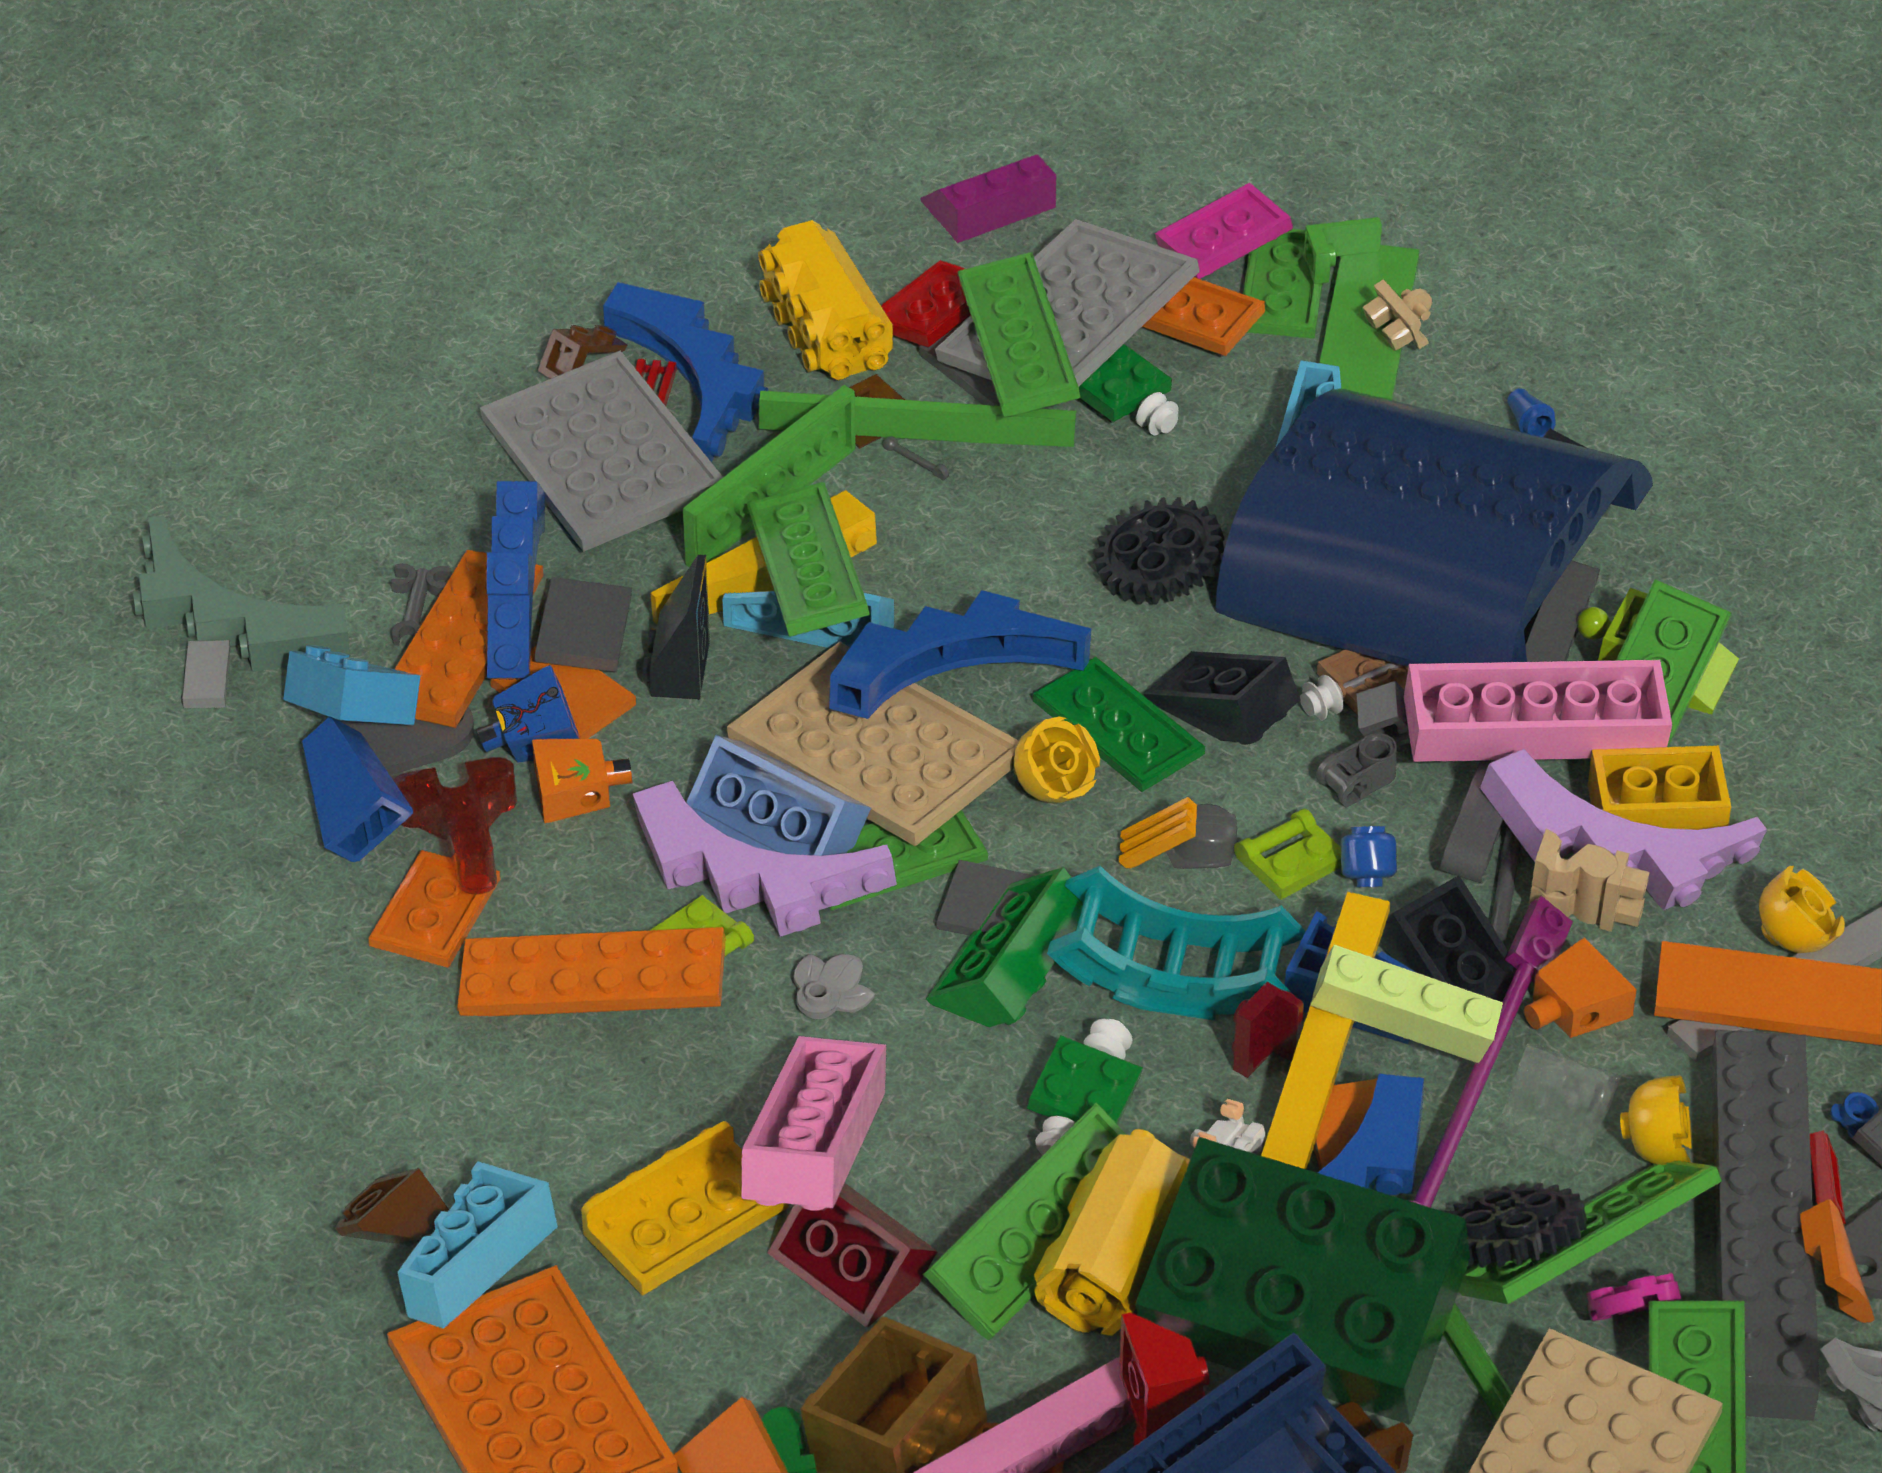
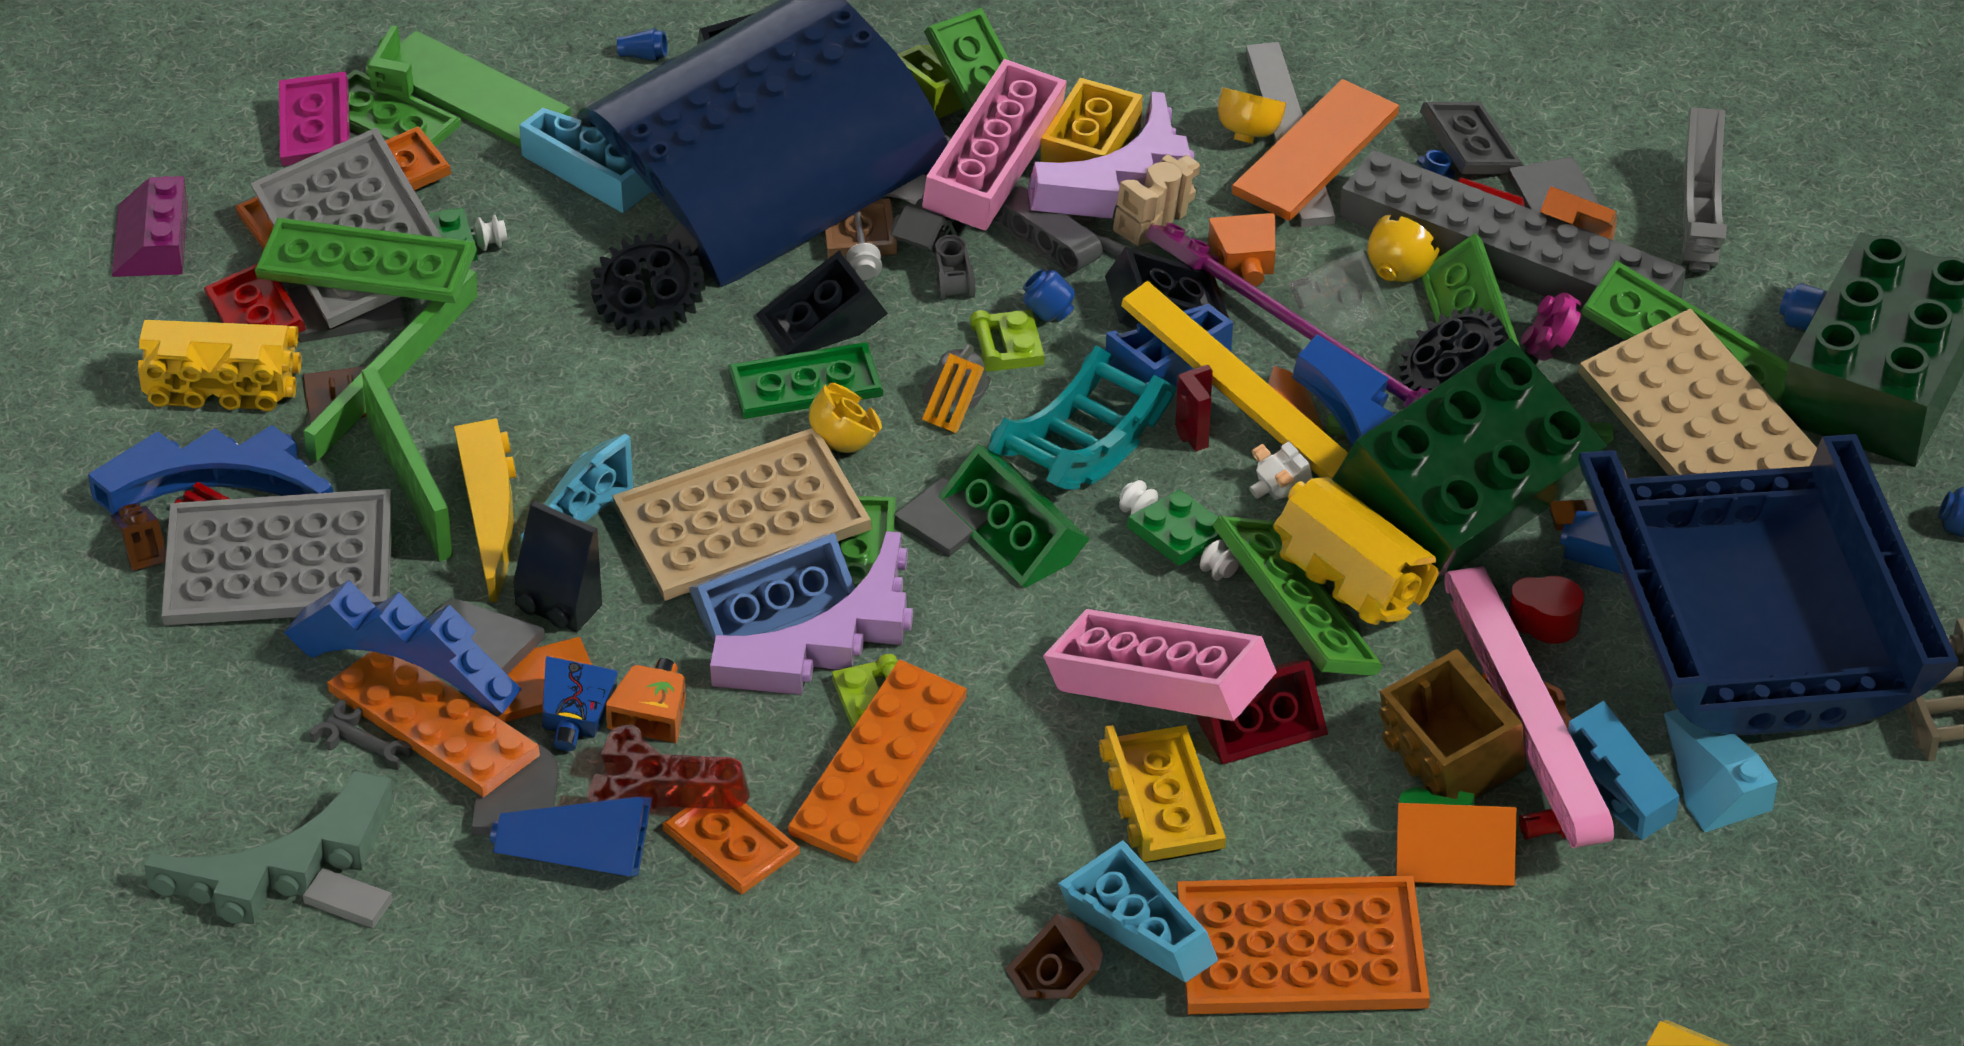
camera: 65 degrees left, 0 degrees up
dark azure wedge [283,645,421,725] -> none
bright green tile [747,482,870,637] -> none
light grey plate [794,954,875,1019] -> none
blue arch [829,590,1091,719] -> none
dark grey hinge [883,436,949,480] -> none
red slope [1119,1312,1210,1440] -> none
yellowish green brick [1310,945,1503,1063] -> none
tan hips [1362,279,1432,351] -> none

